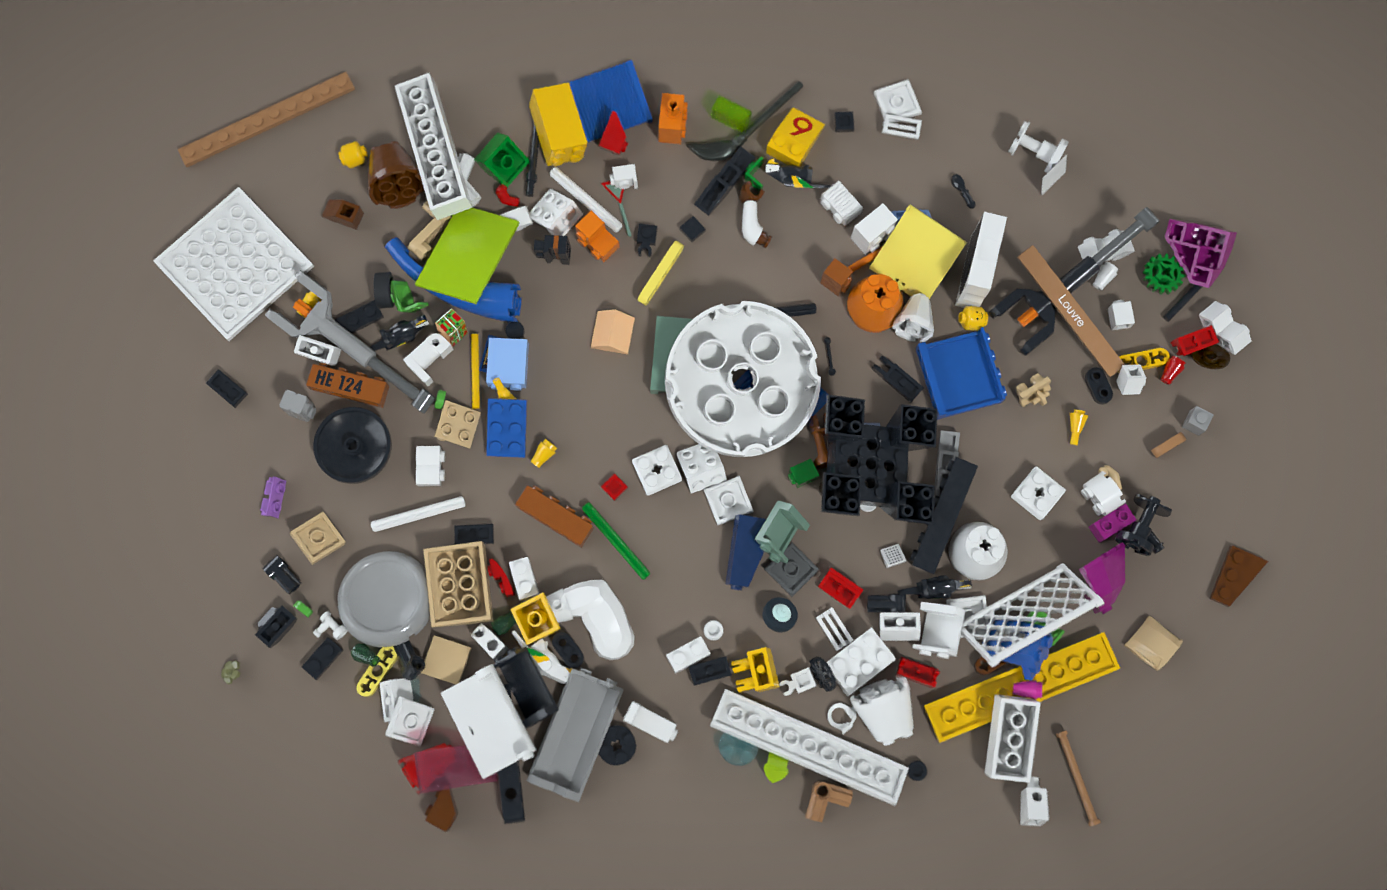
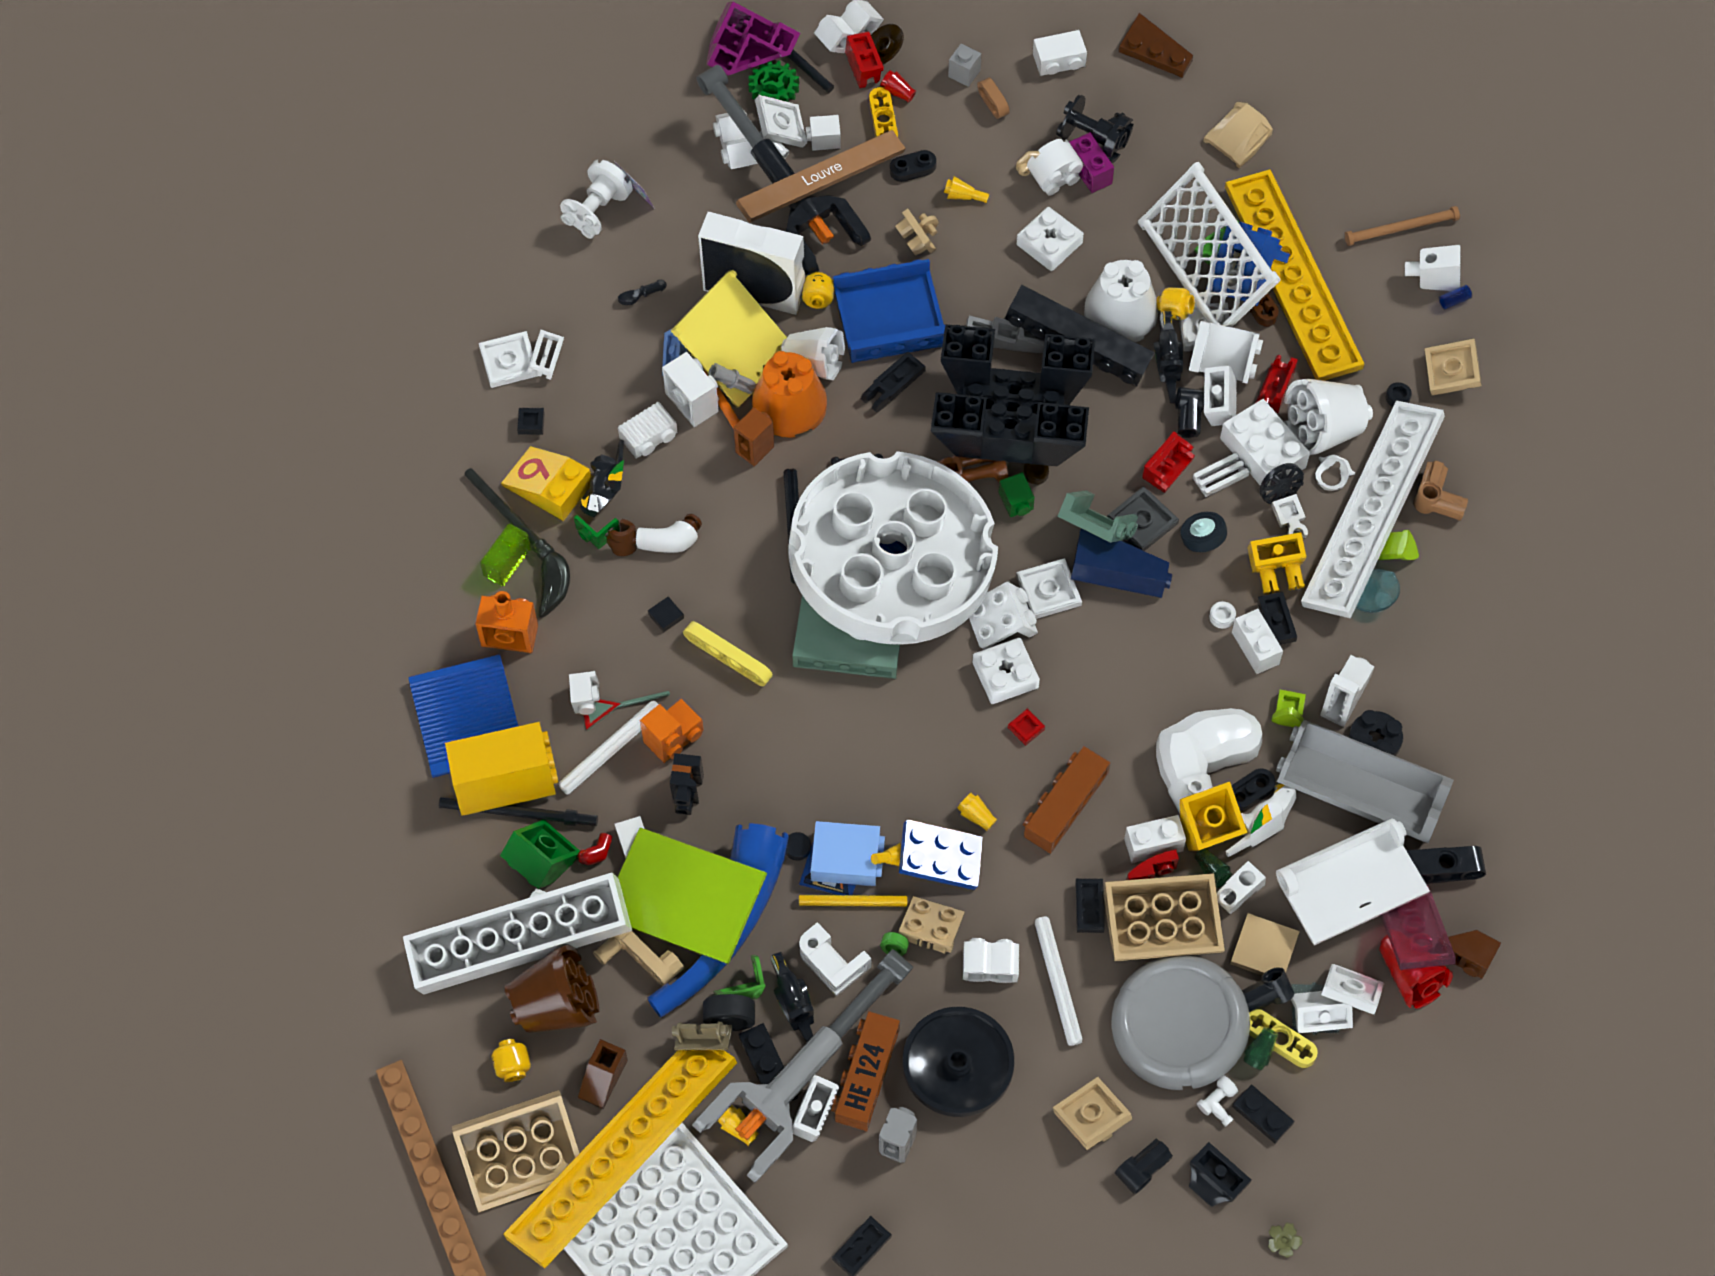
camera: 85 degrees left, 15 degrees down
medium lavender hinge [260,477,286,518] -> none
bright green tile [293,600,313,618] -> none
piece [435,309,468,347] -> none
black panel [493,647,559,729] -> none
white bracket [529,189,583,236] -> none
green axle [582,503,650,580] -> none
light nougat slope [591,309,635,355] -> none
red slope [599,111,629,156] -> none
black plate [637,224,658,258] -> none
black slope [694,146,756,216] -> none
white slope [880,544,906,568] -> none
white brick [985,694,1040,783] -> none
dark pink cone [1013,680,1042,700] -> none
magenta brick [1079,542,1125,614] -> none
white brick [1116,365,1146,395] -> none
none -> tan slope [452,1090,580,1212]
none -> yellow plate [503,1050,737,1269]
none -> dark tan hinge [672,1022,732,1050]
none -> light grey axle [708,363,756,394]
none -> white tile [755,95,807,148]
none -> white brick [1033,30,1087,76]
none -> yellow head [1157,287,1195,320]
none -> lime tile [1271,690,1306,727]
none -> tan hinge [1425,339,1482,396]
none -> clear blue piece [1439,285,1472,310]

